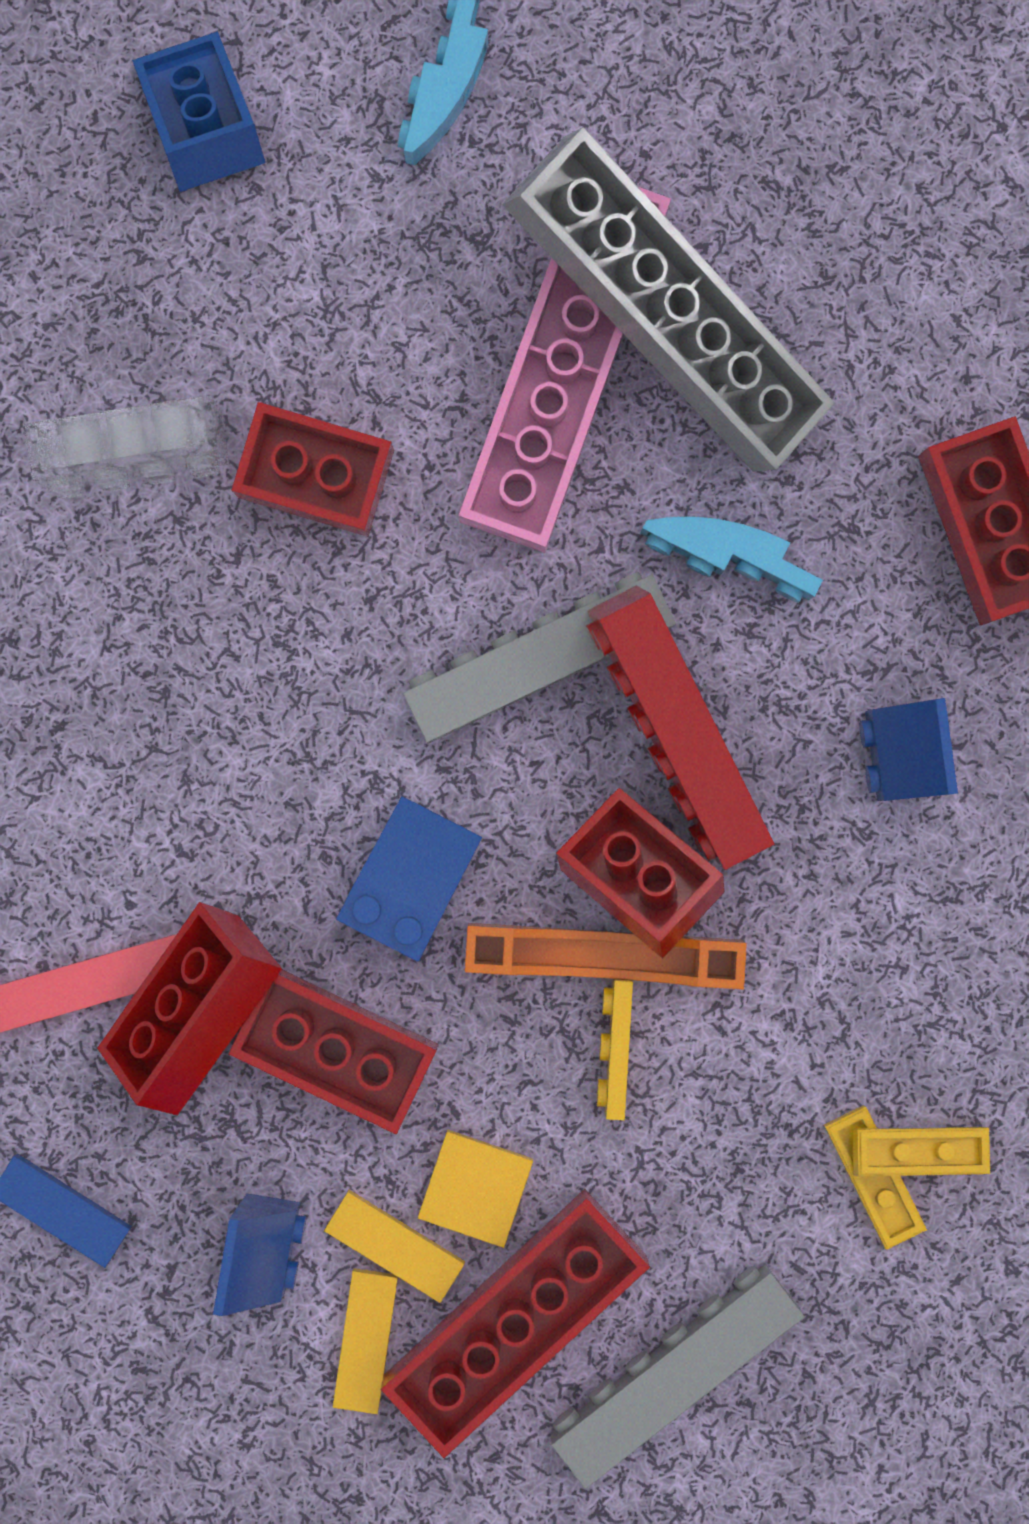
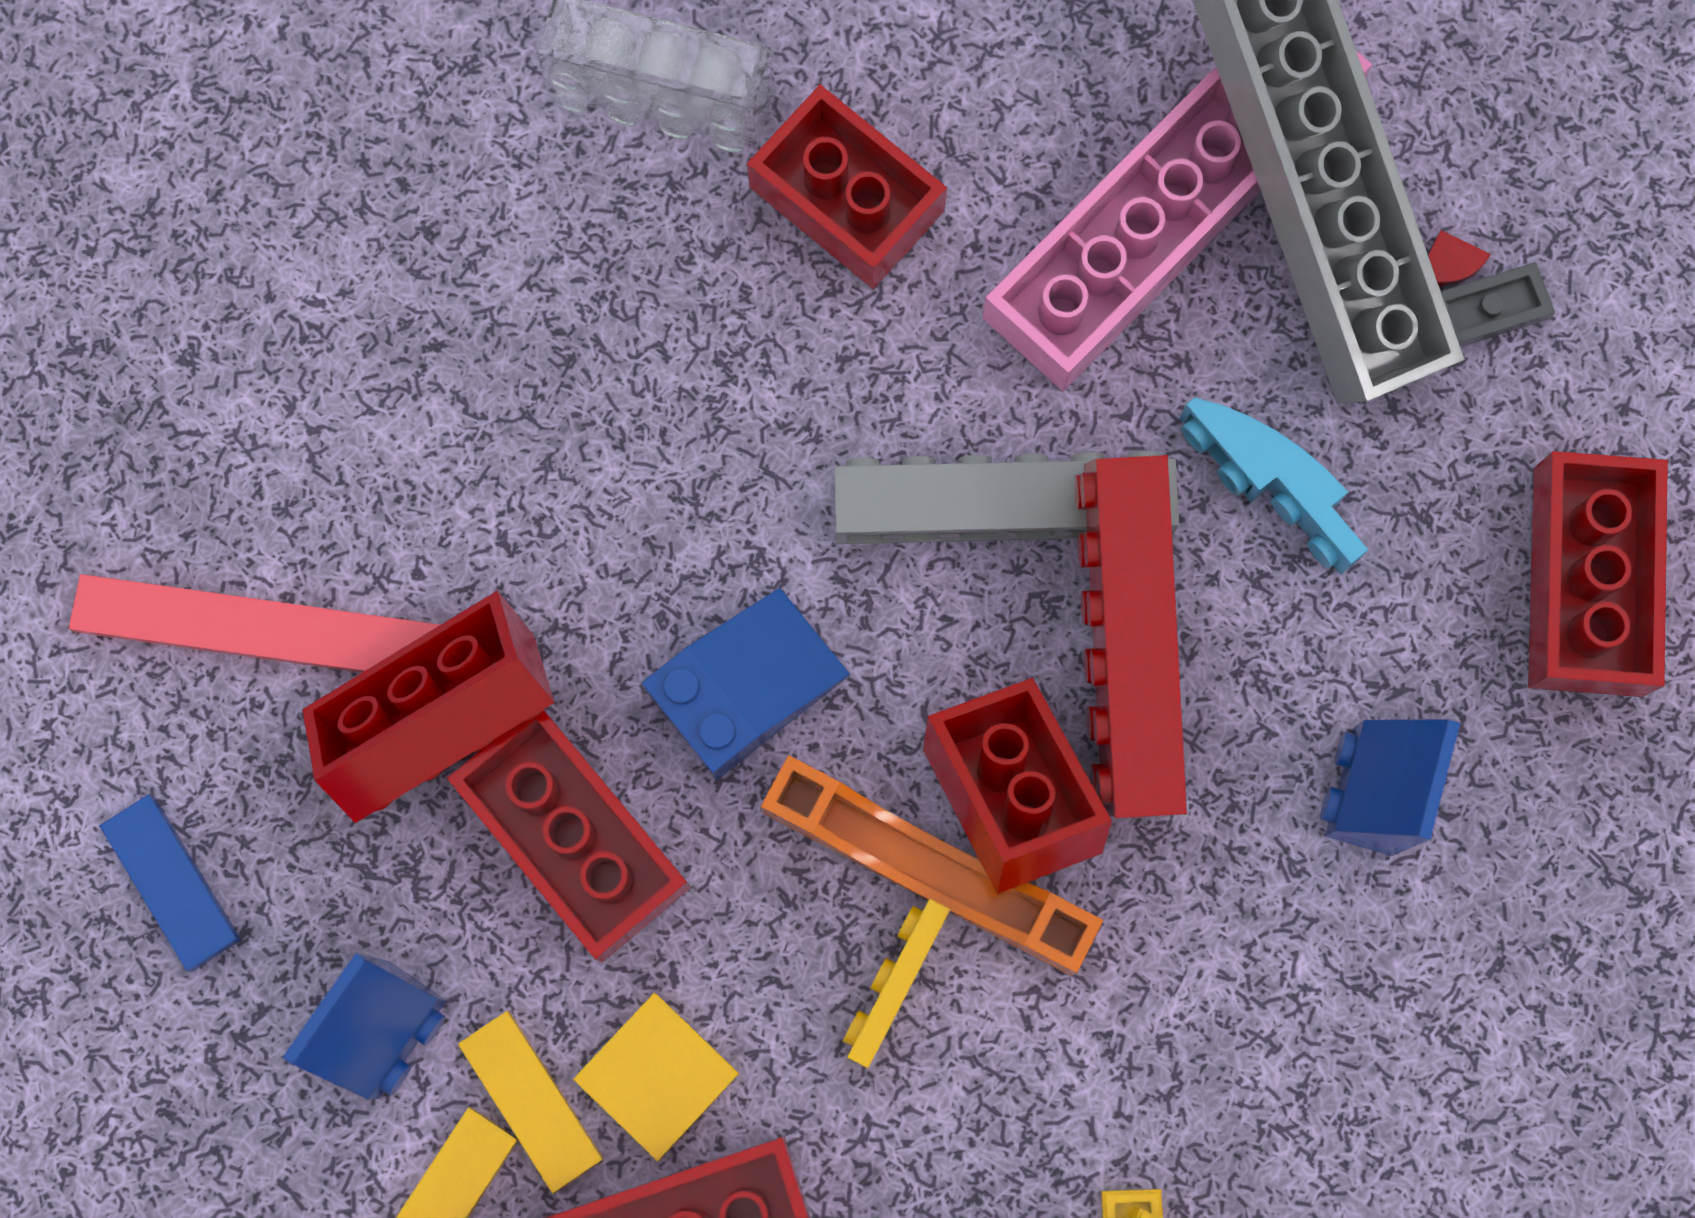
camera: 25 degrees right, 10 degrees down
none -> red tile [1428,230,1491,288]
none -> dark grey plate [1441,262,1556,347]

